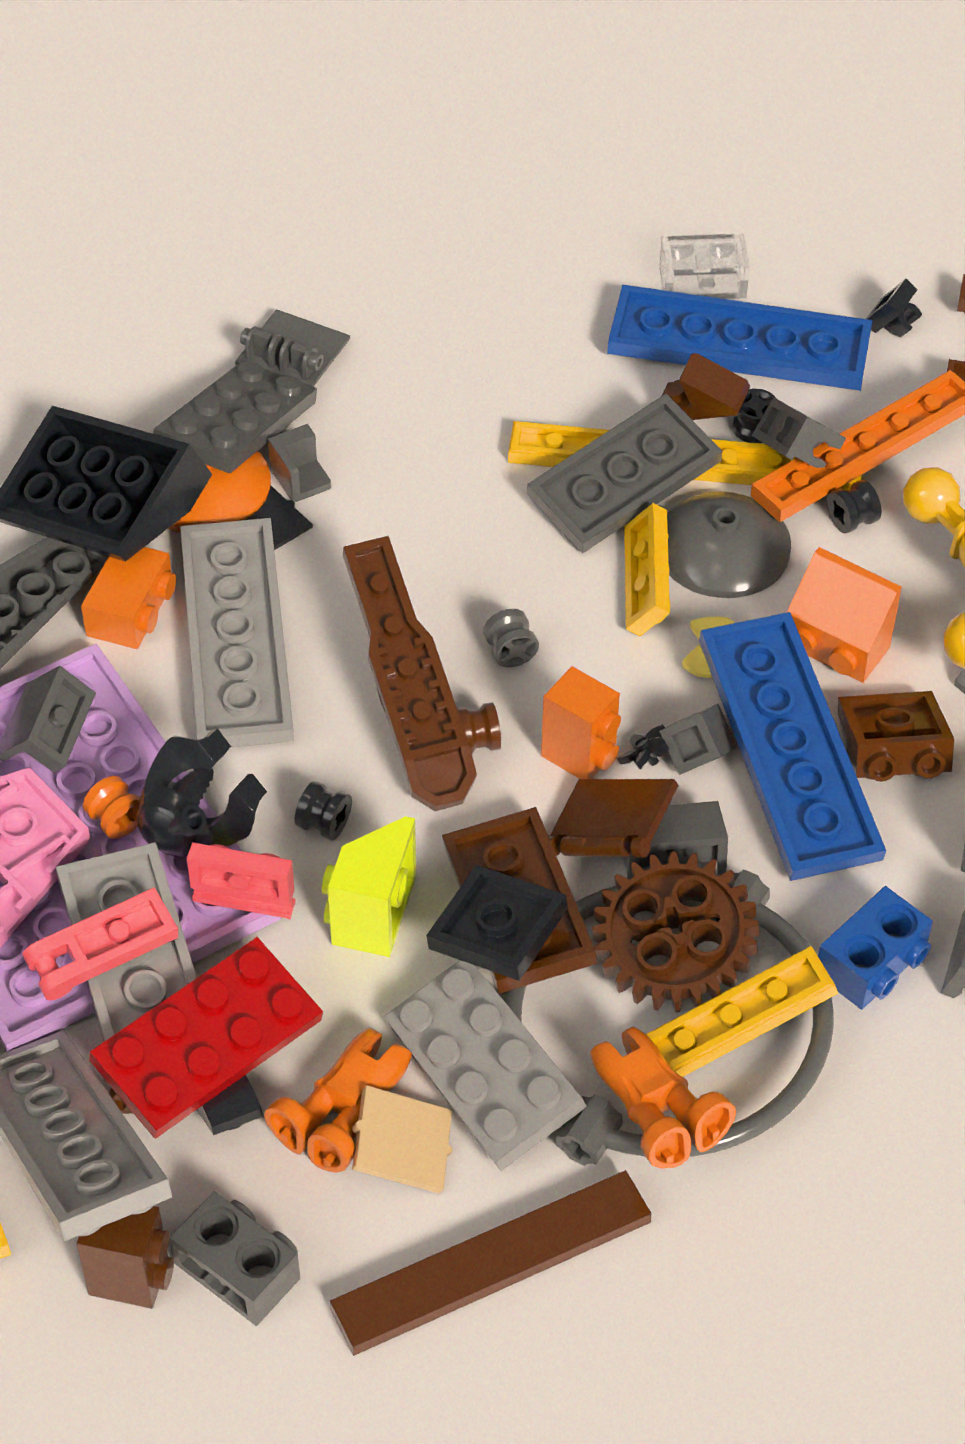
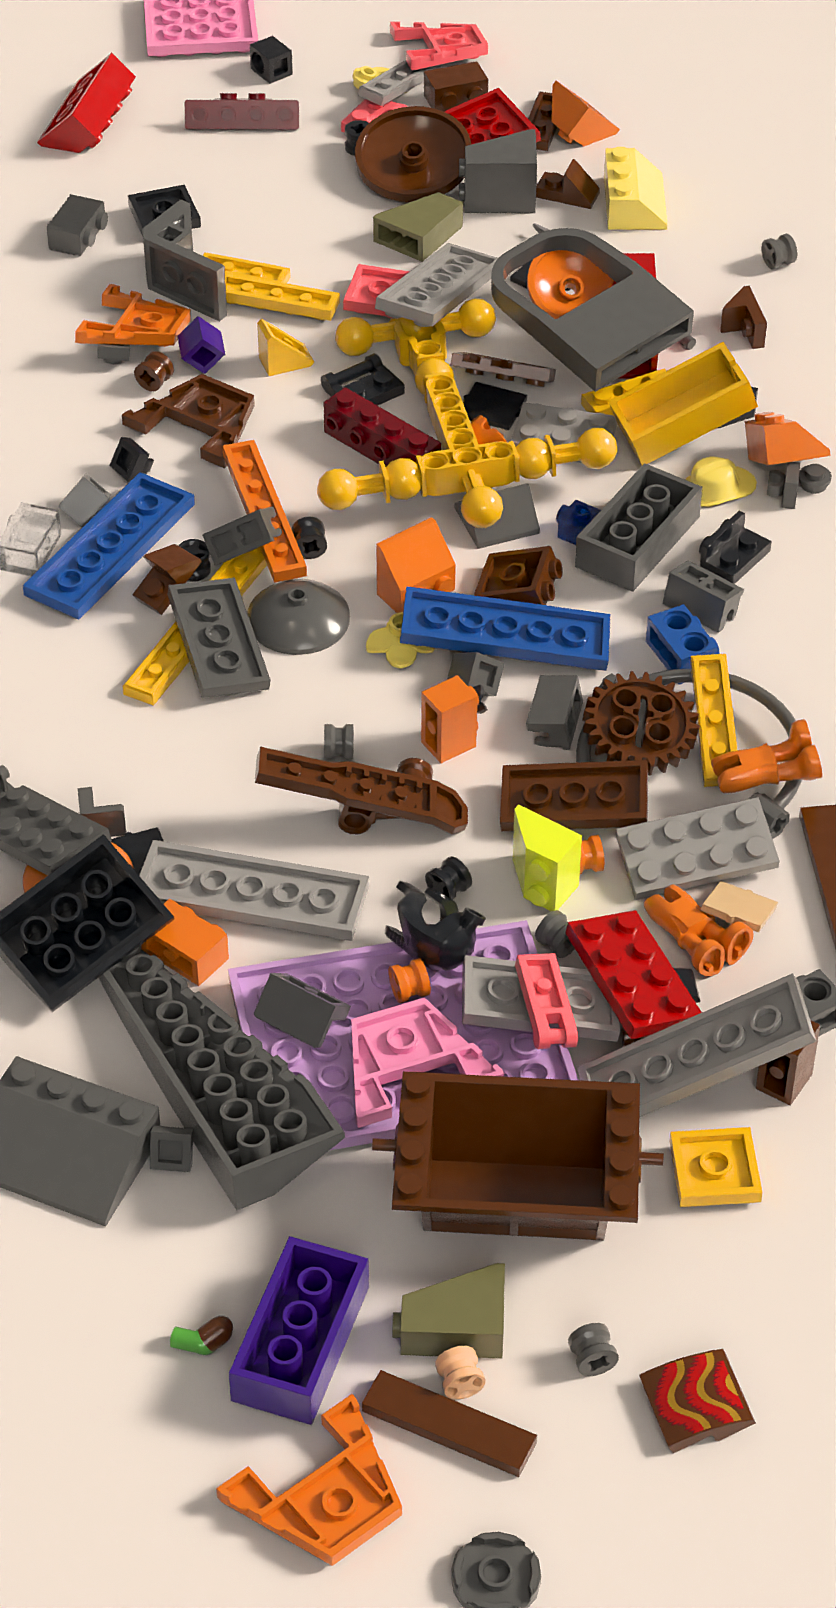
camera: 70 degrees left, 5 degrees down
coral plate [187,842,296,919] -> none
black plate [426,865,568,981] -> none
reddish brown piece [548,779,679,858] -> none
yellow plate [624,503,670,636] -> none
none -> panel [58,473,111,527]
none -> dark grey wheel [535,910,575,958]
none -> orange wheel [580,835,605,874]

